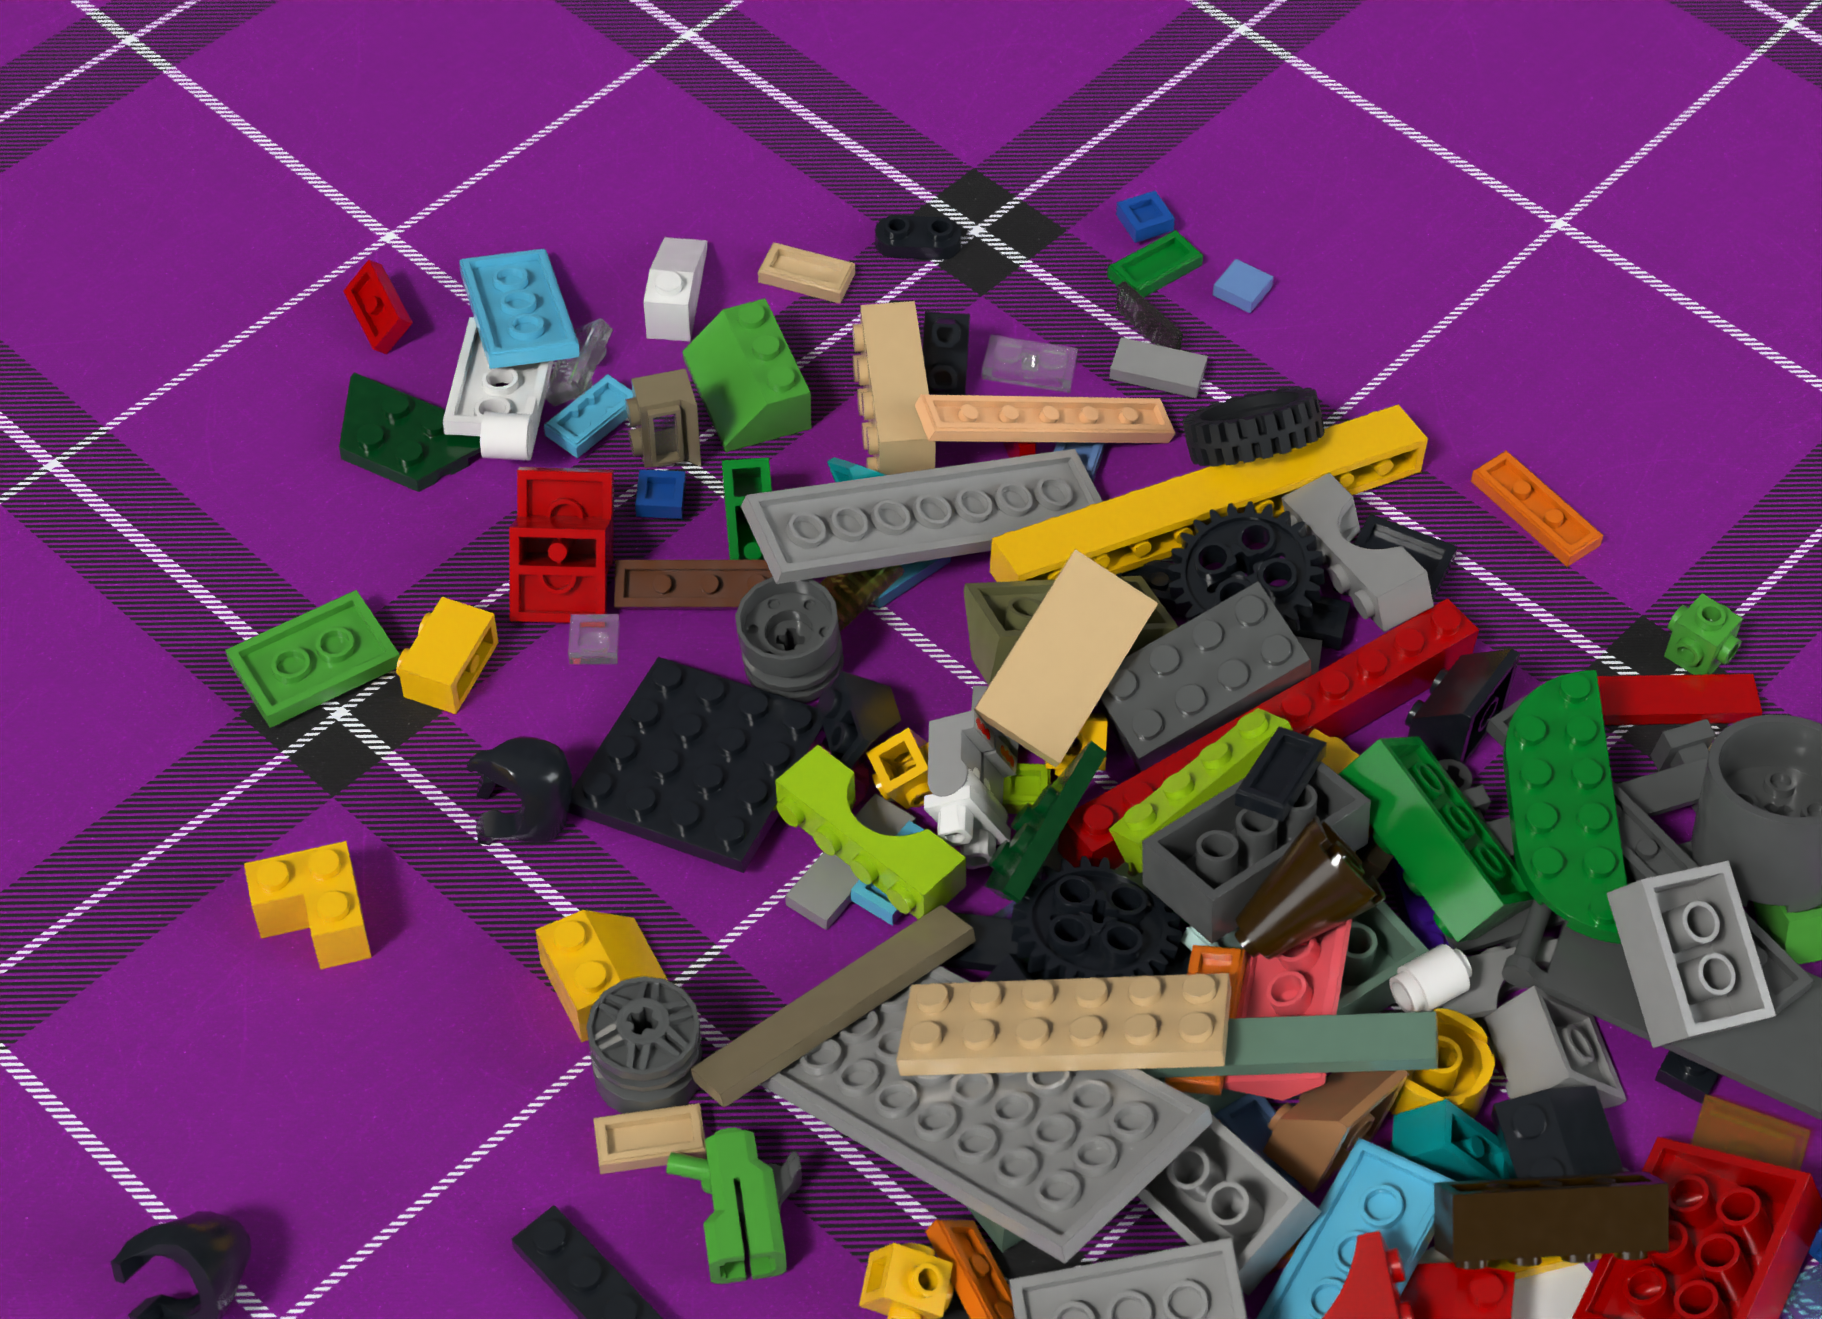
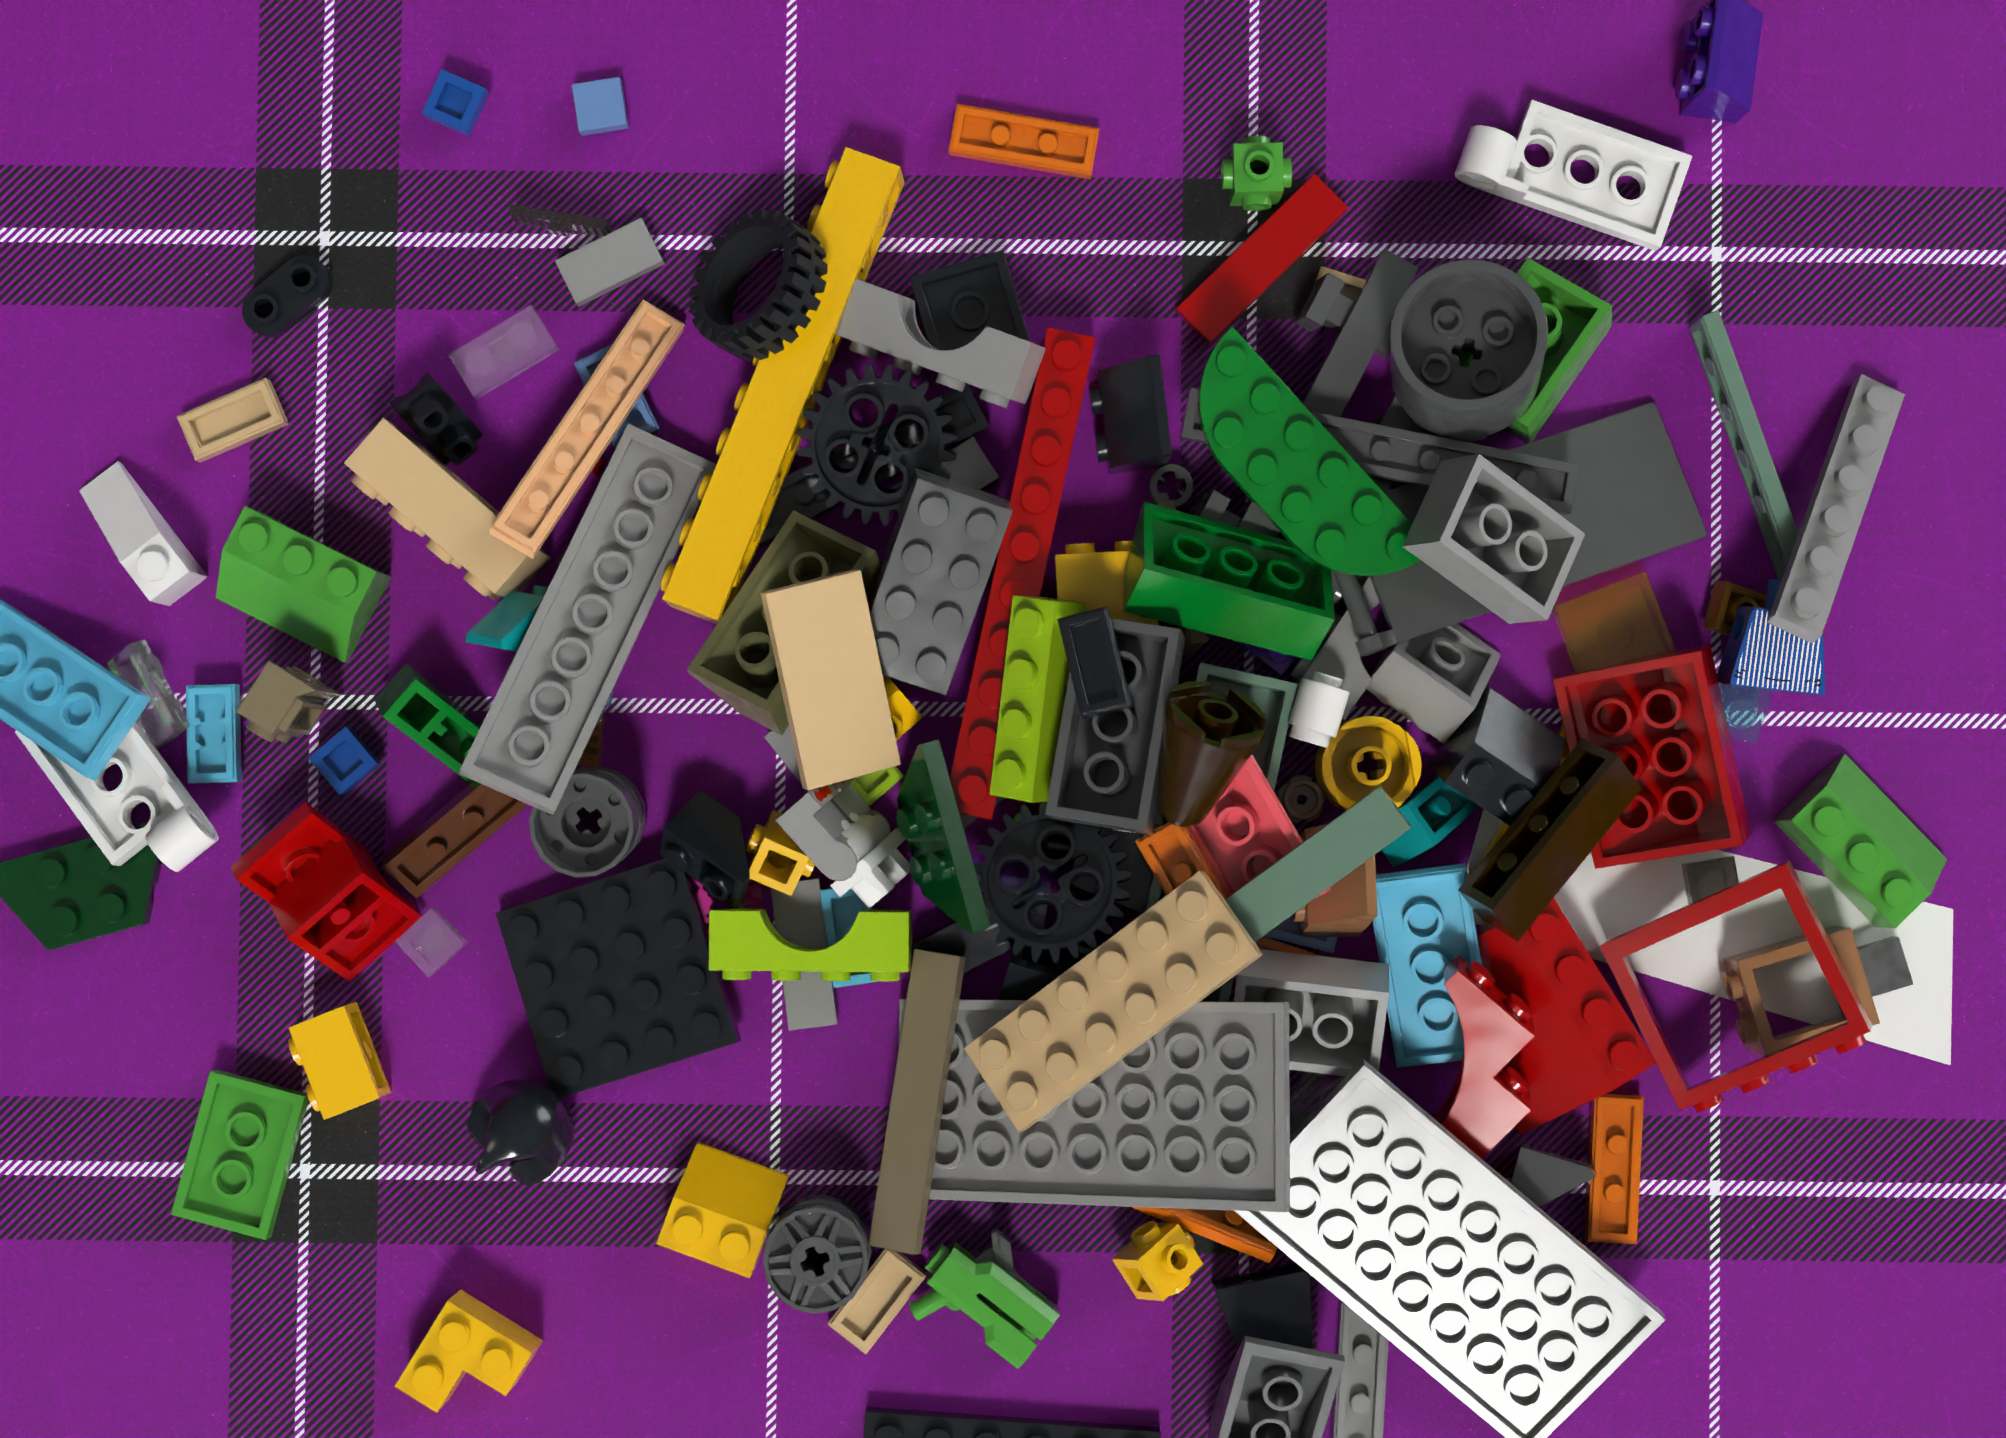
camera: 40 degrees left, 35 degrees up
green tile [1107,230,1203,303] -> none

